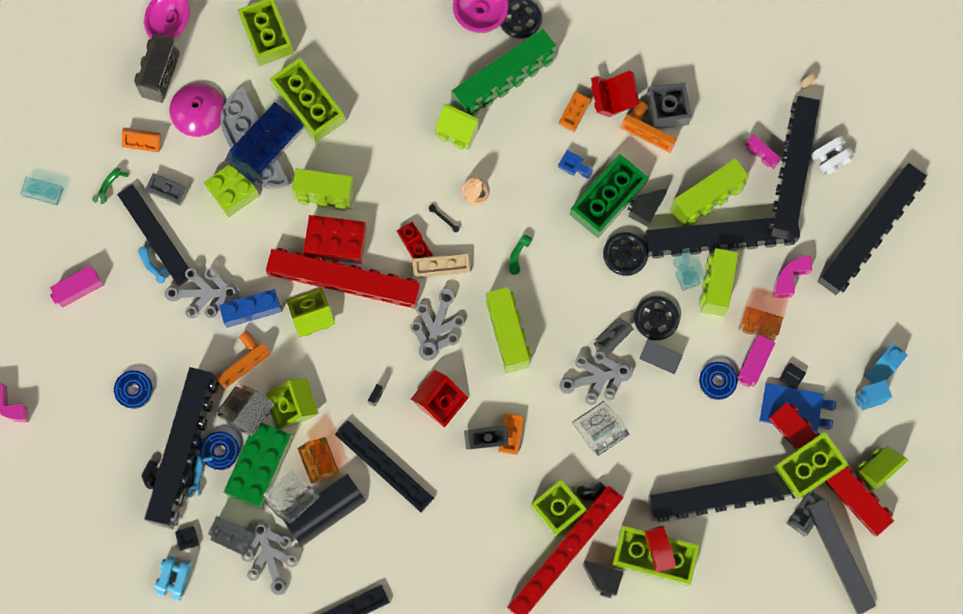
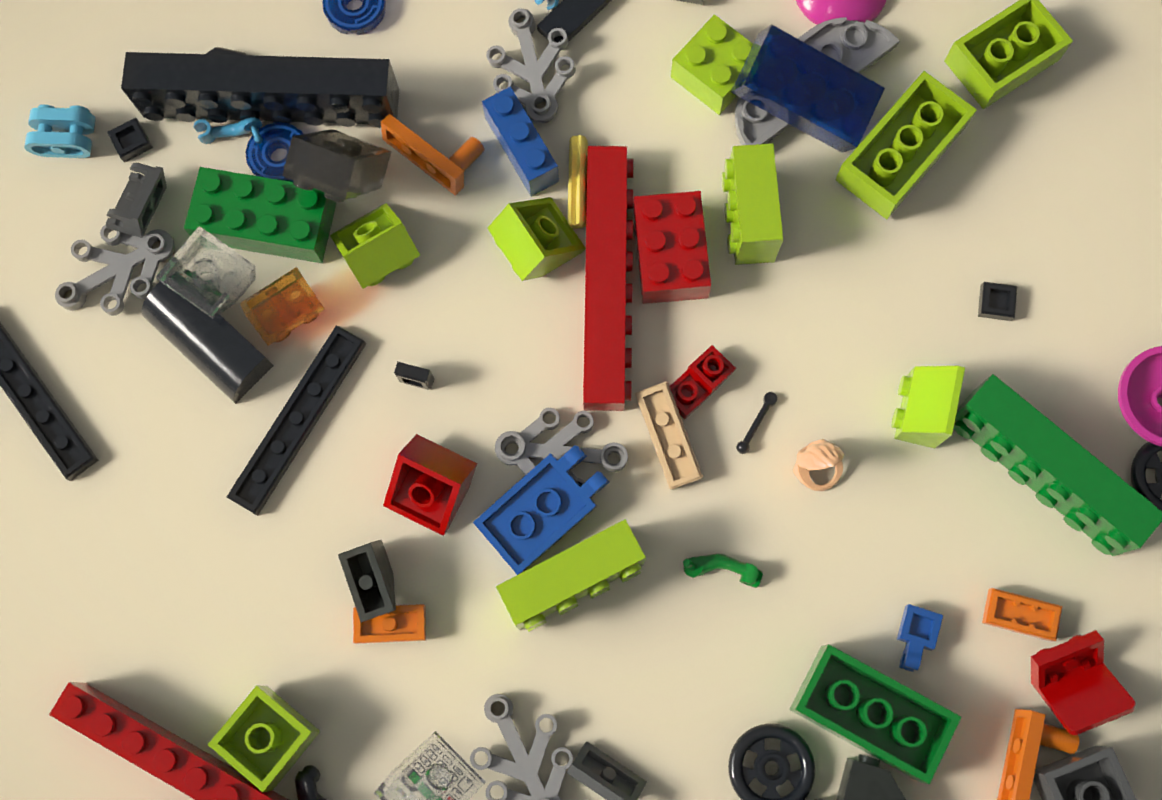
camera: 85 degrees right, 0 degrees up
none -> blue tile [473,445,610,575]
none -> light yellow axle [568,135,588,229]
none -> black tile [978,282,1017,321]

